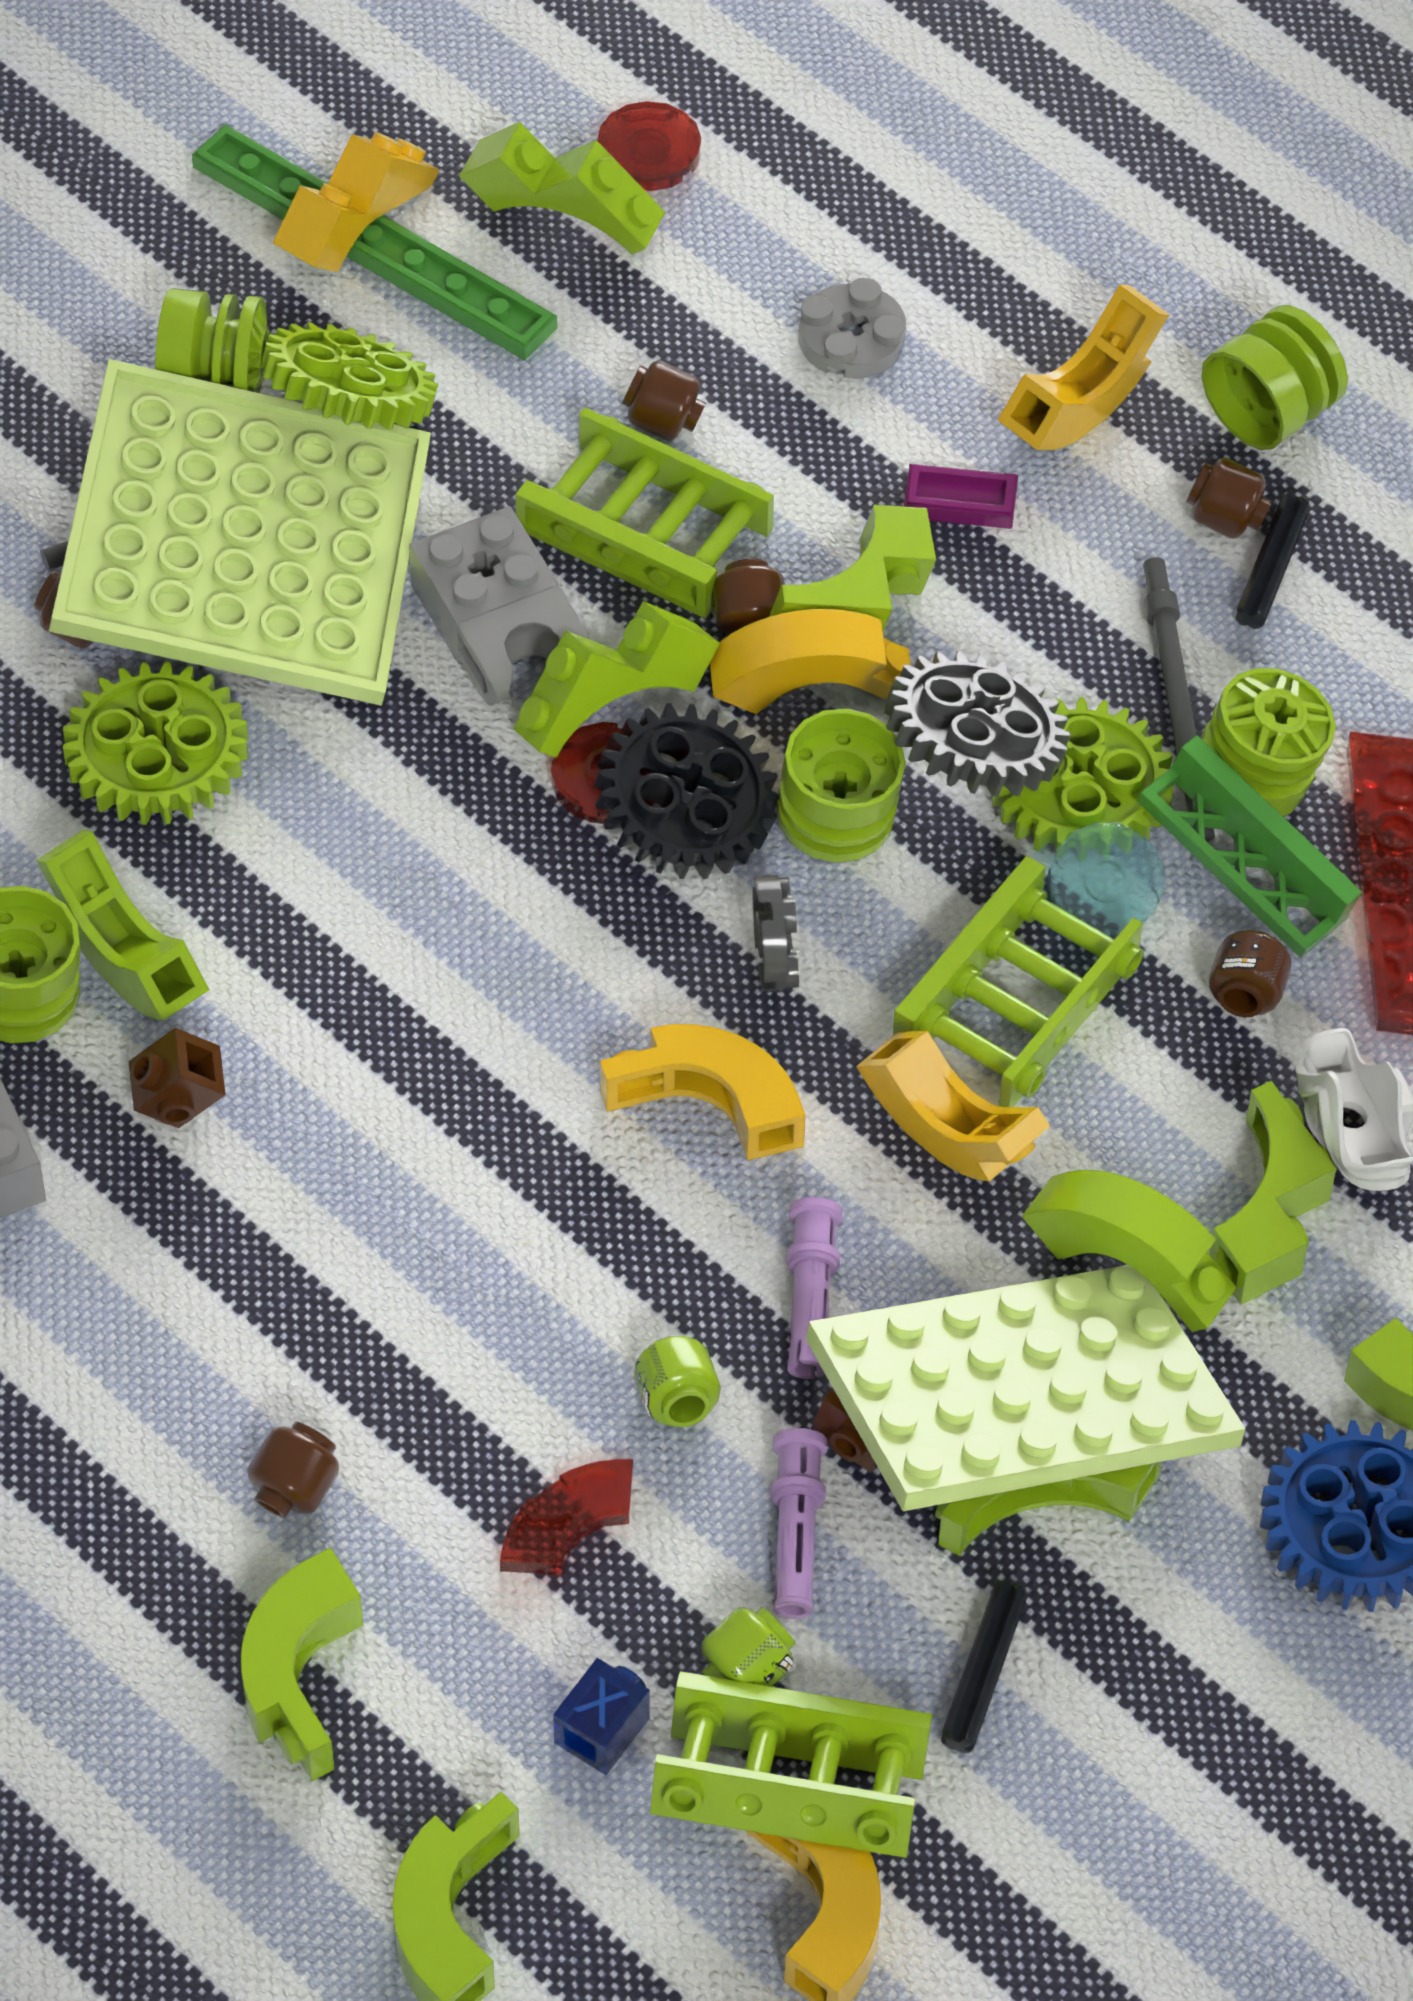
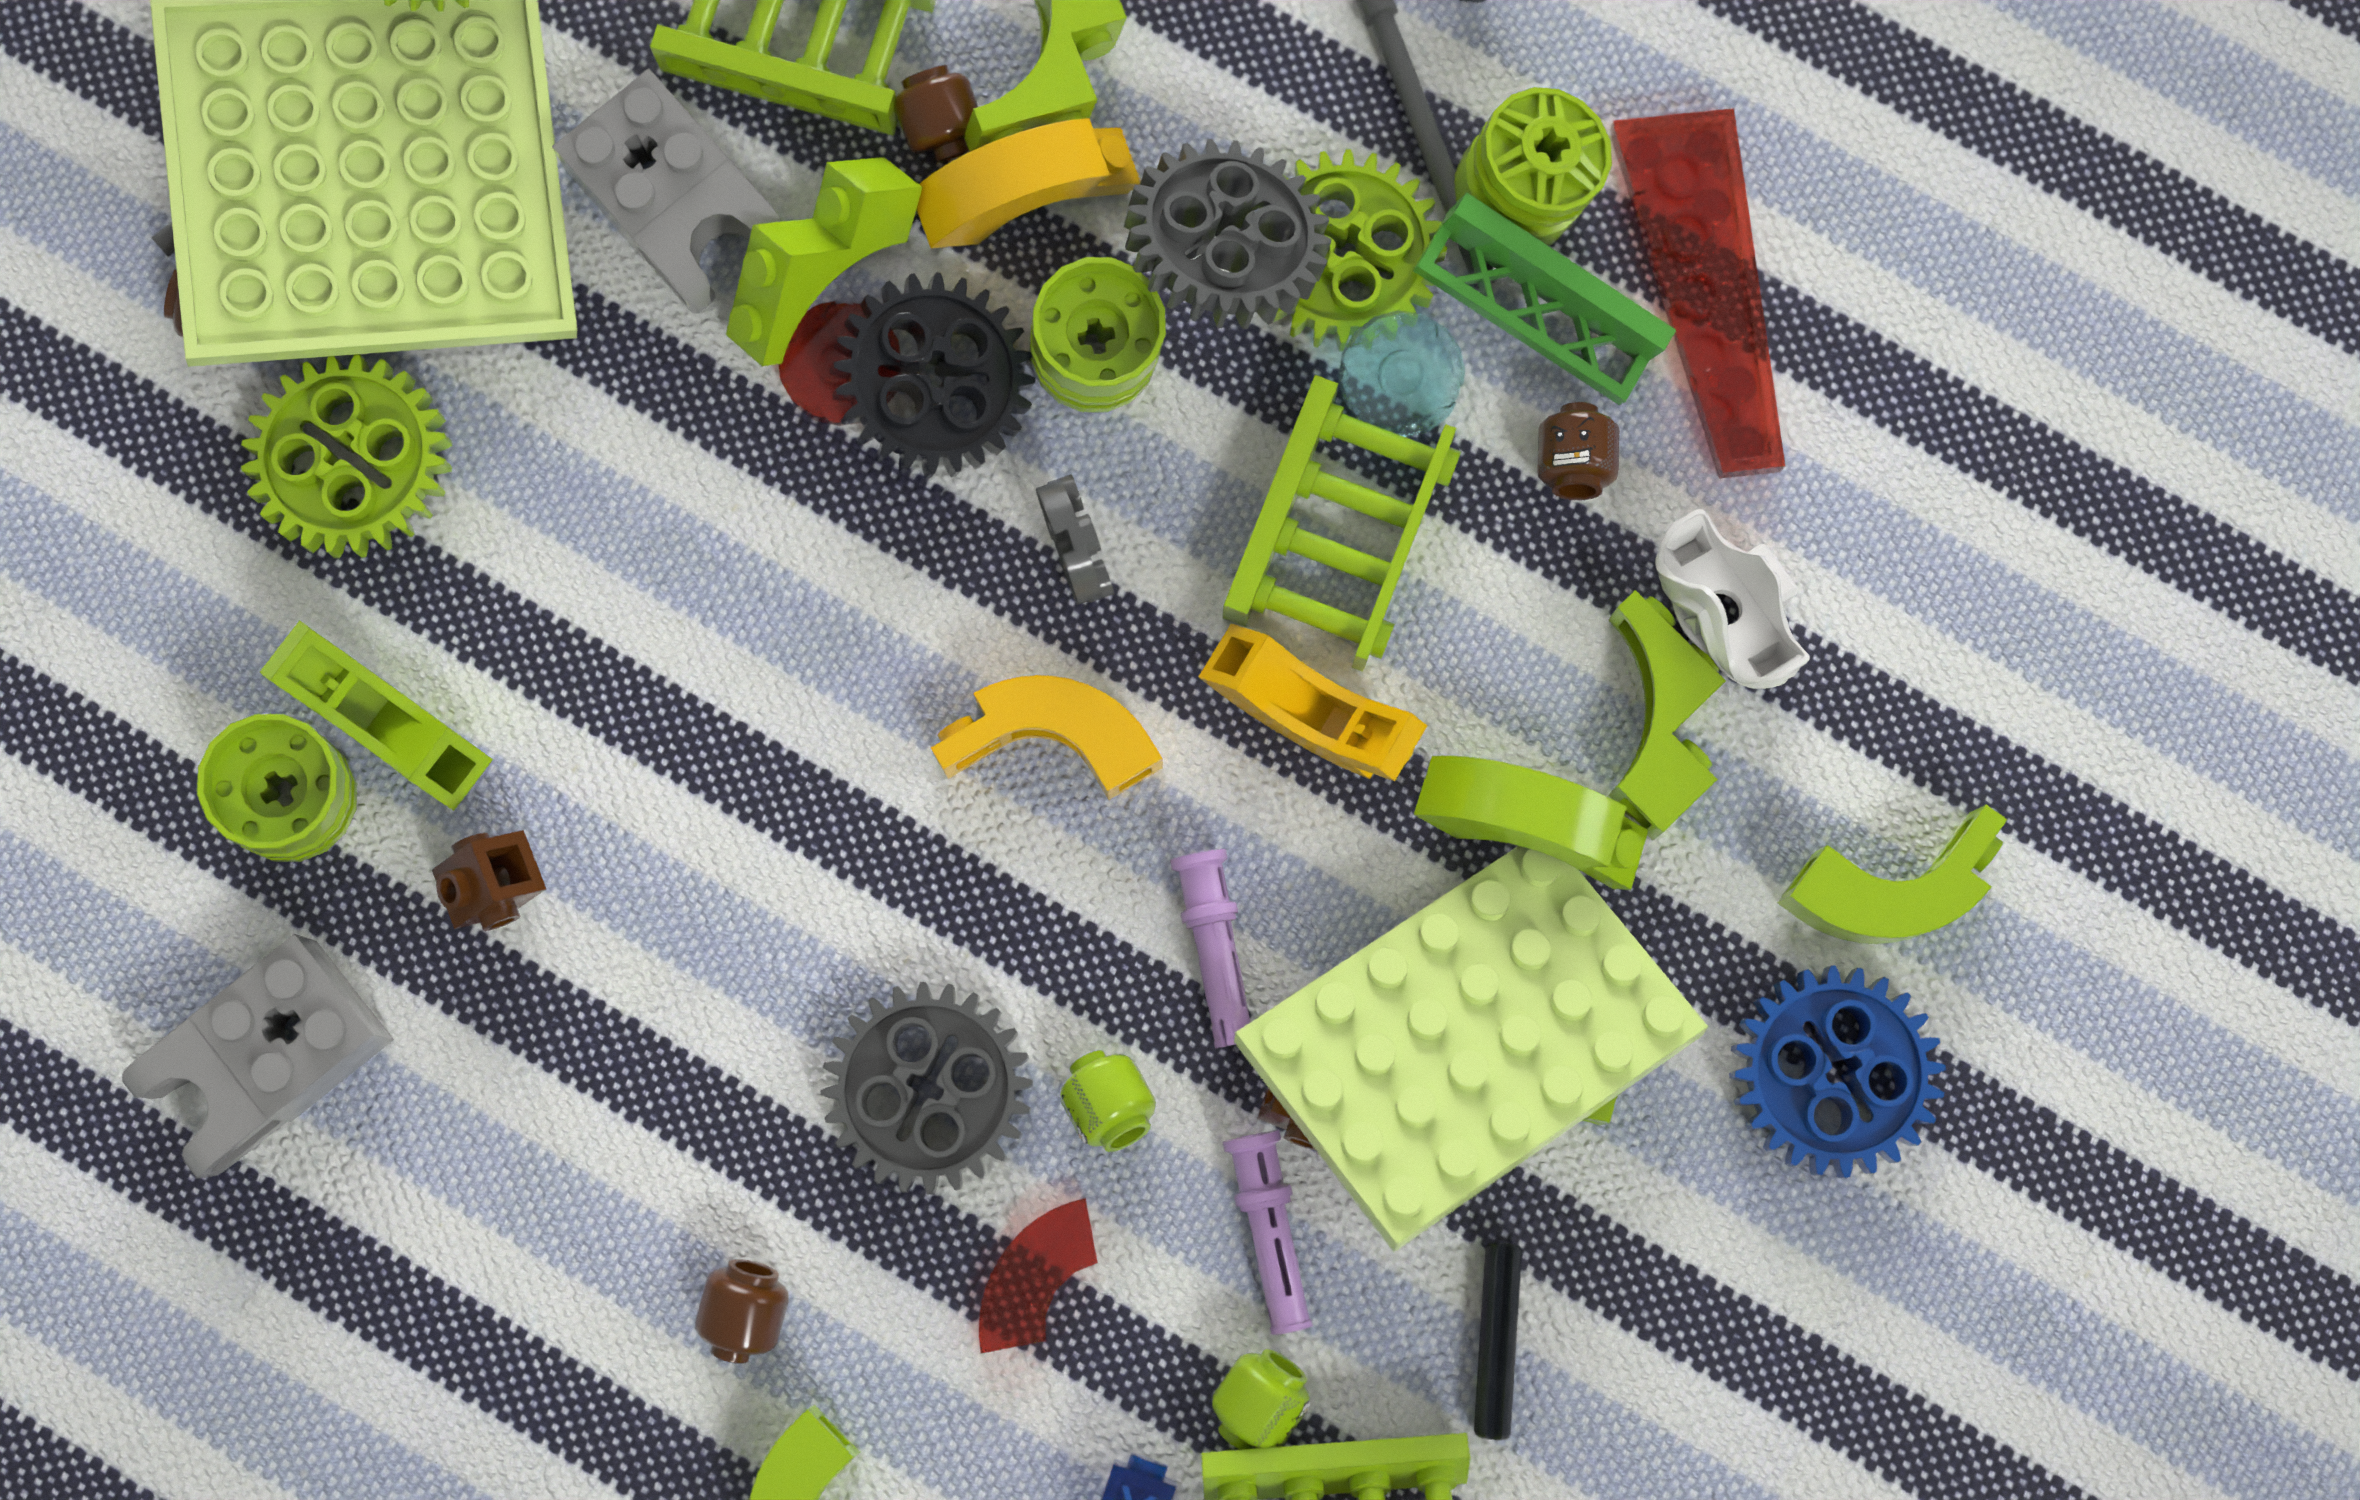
camera: 15 degrees left, 25 degrees up
none -> dark grey gear [820,982,1033,1195]

